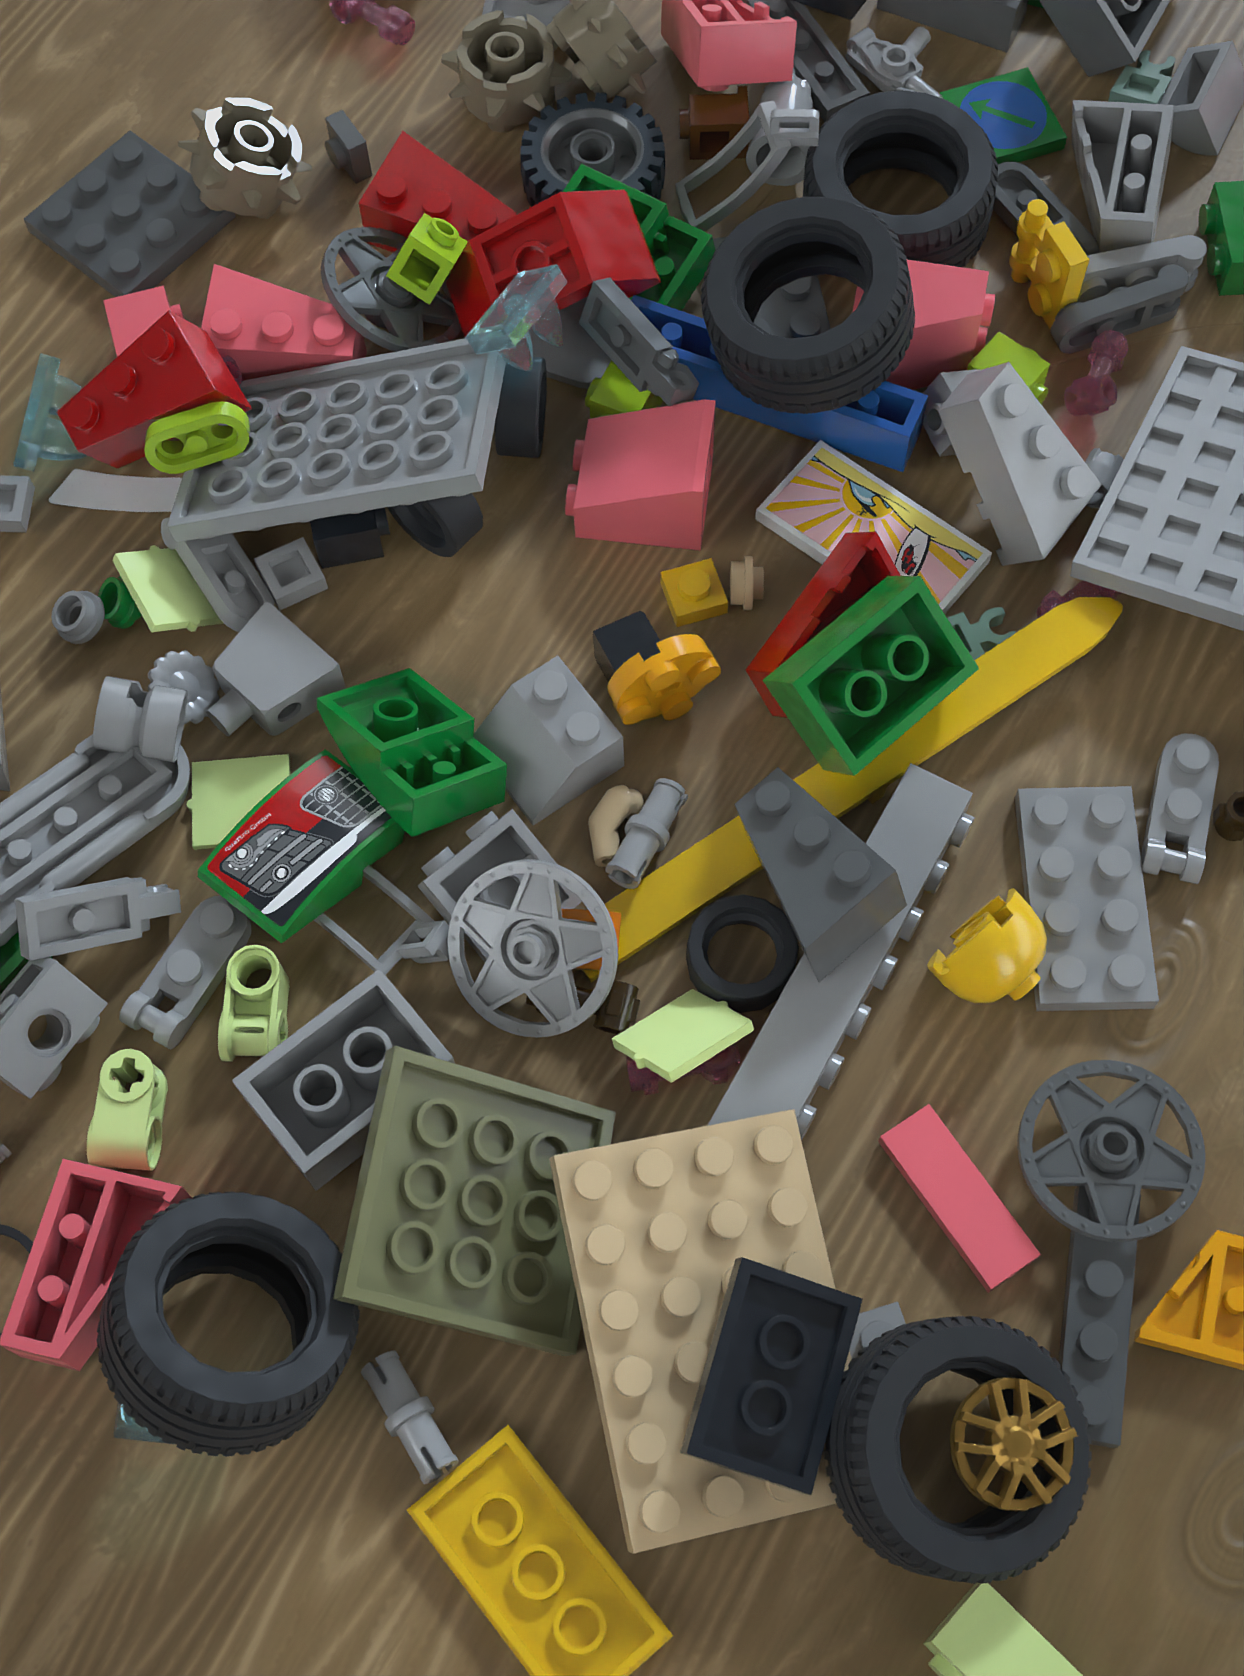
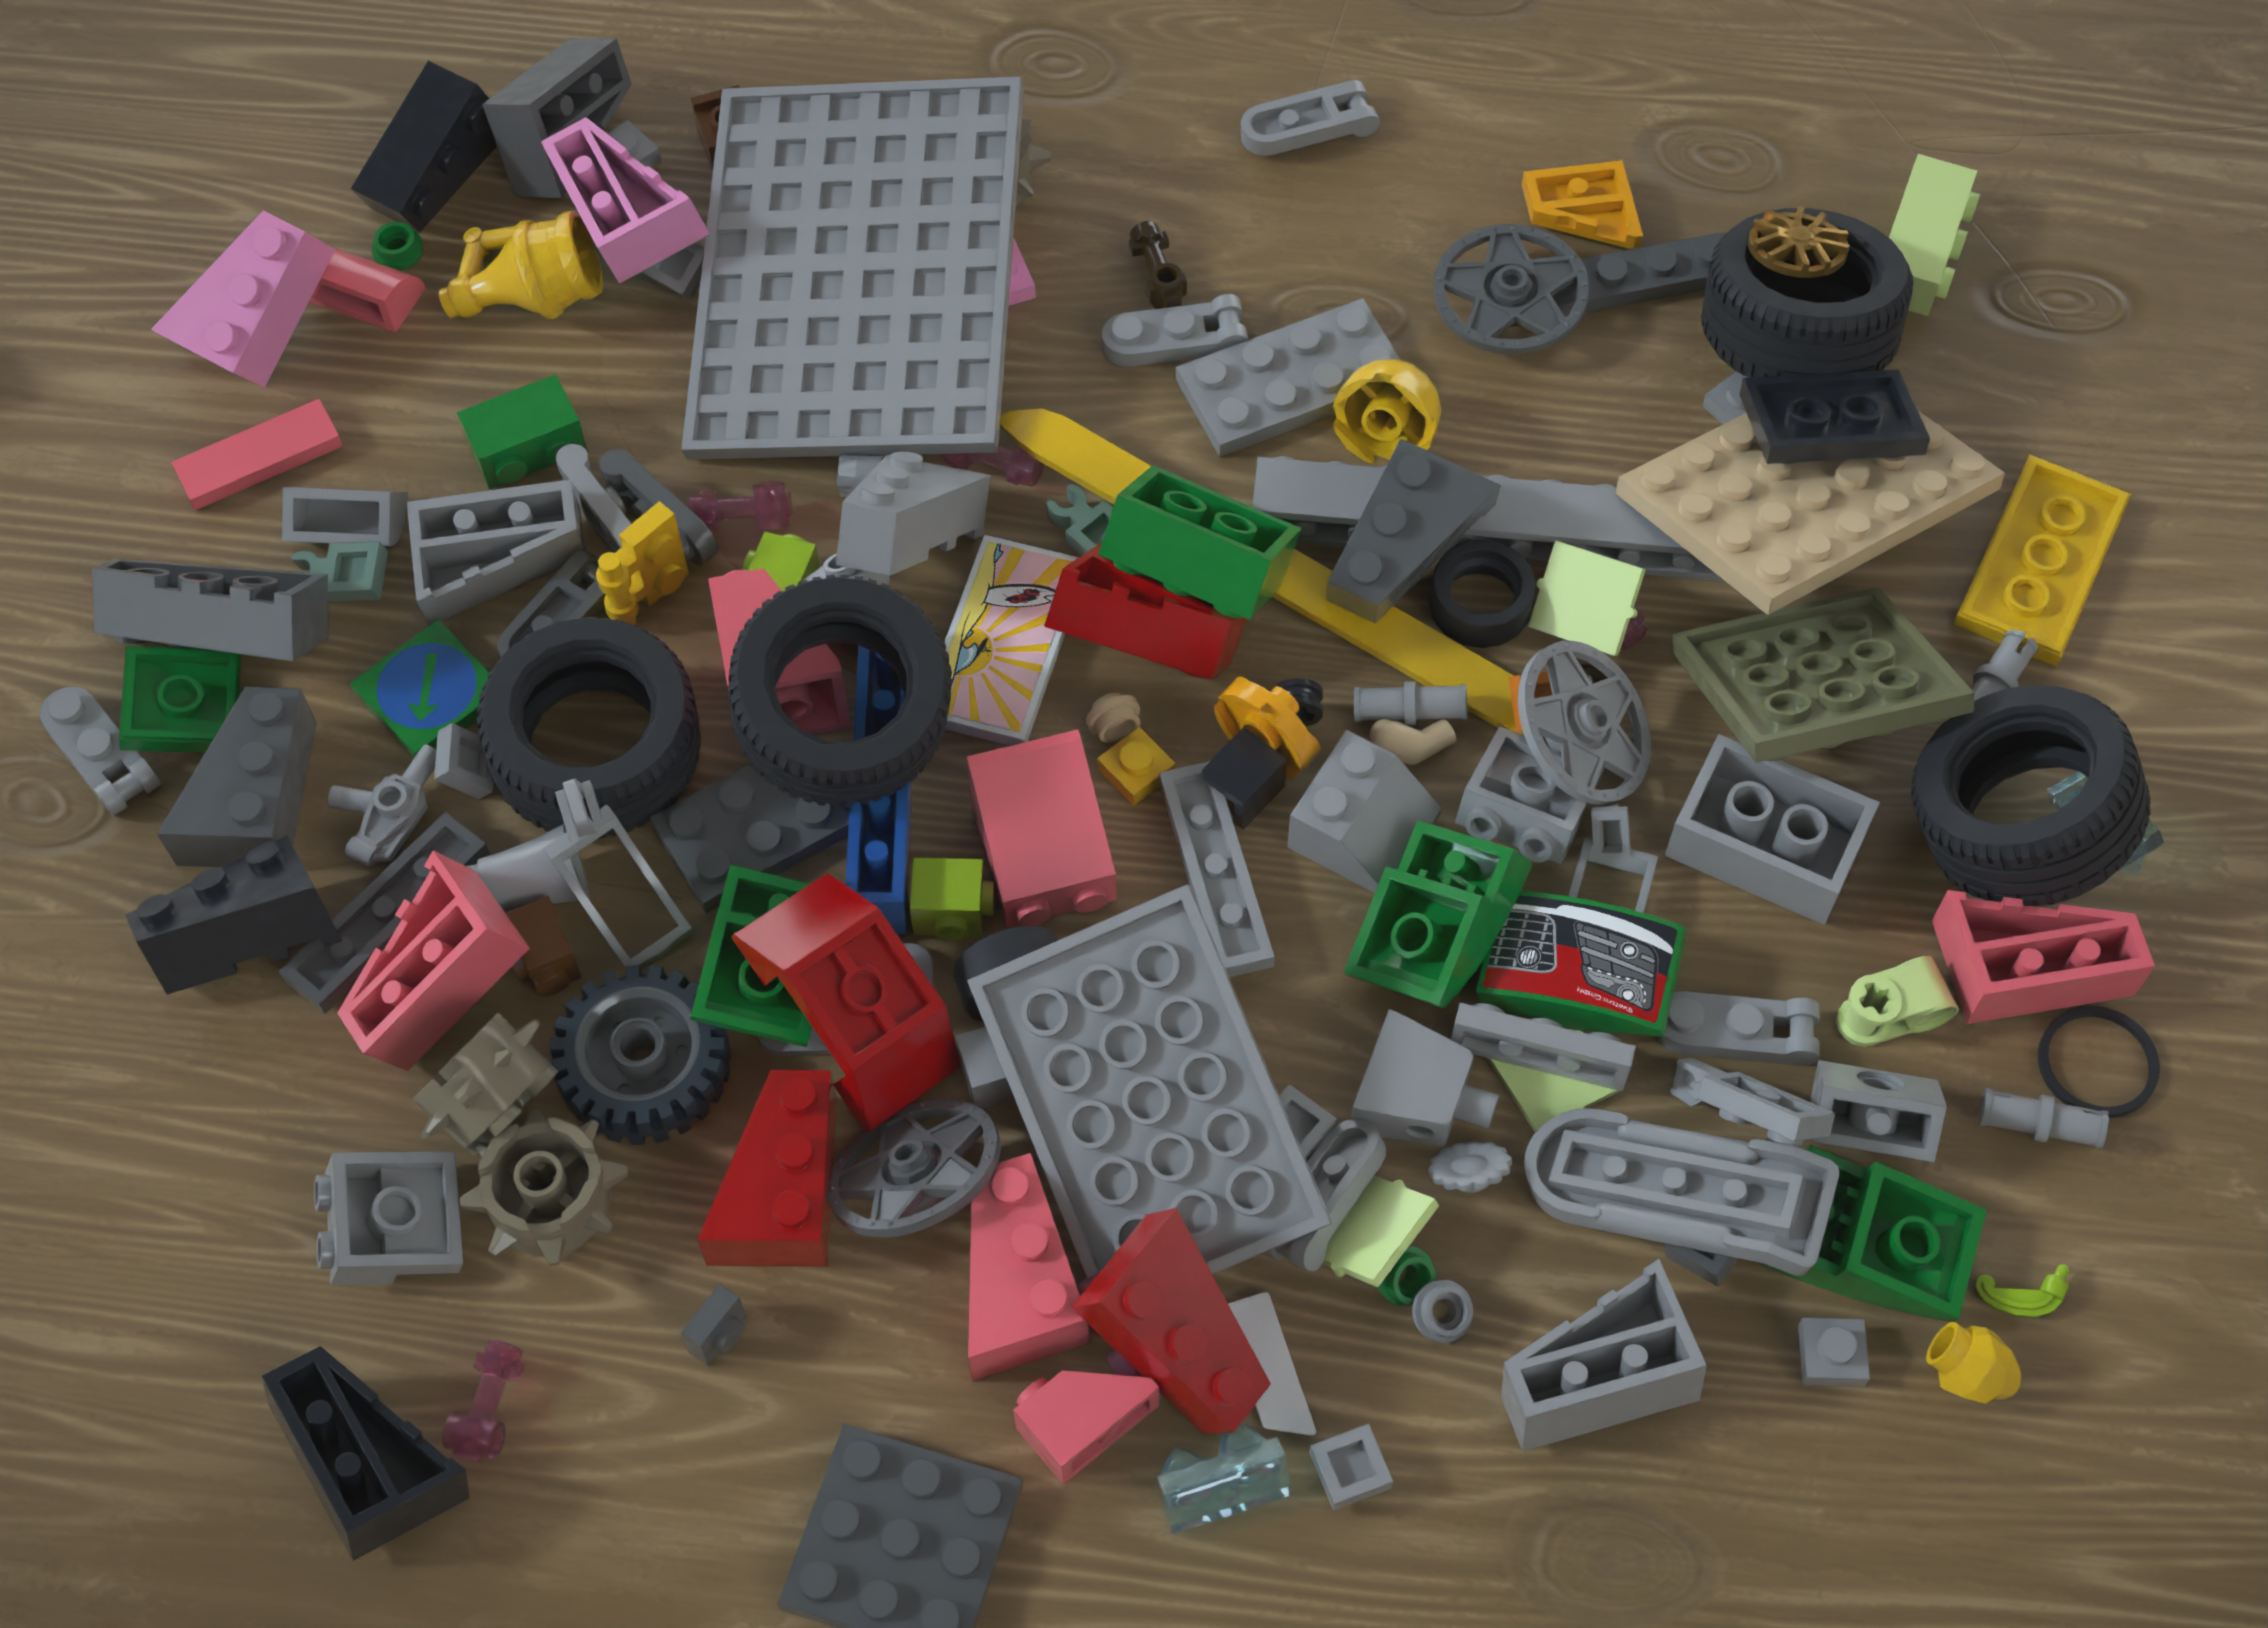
camera: 115 degrees left, 5 degrees down
light grey wheel [93,676,188,762] -> none
lime plate [144,401,250,474] -> none
dark tan brick [178,97,312,219] -> none
yellowish green piece [218,944,290,1062] -> none
lime brick [386,213,468,305] -> none
clear light blue tile [465,264,567,371] -> none
dark grey hinge [579,277,699,406] -> none
coral tile [878,1104,1041,1293] -> none
none -> light grey plate [1159,761,1275,977]
none -> black bush [1275,678,1323,727]
none -> light grey plate [1451,1003,1635,1091]

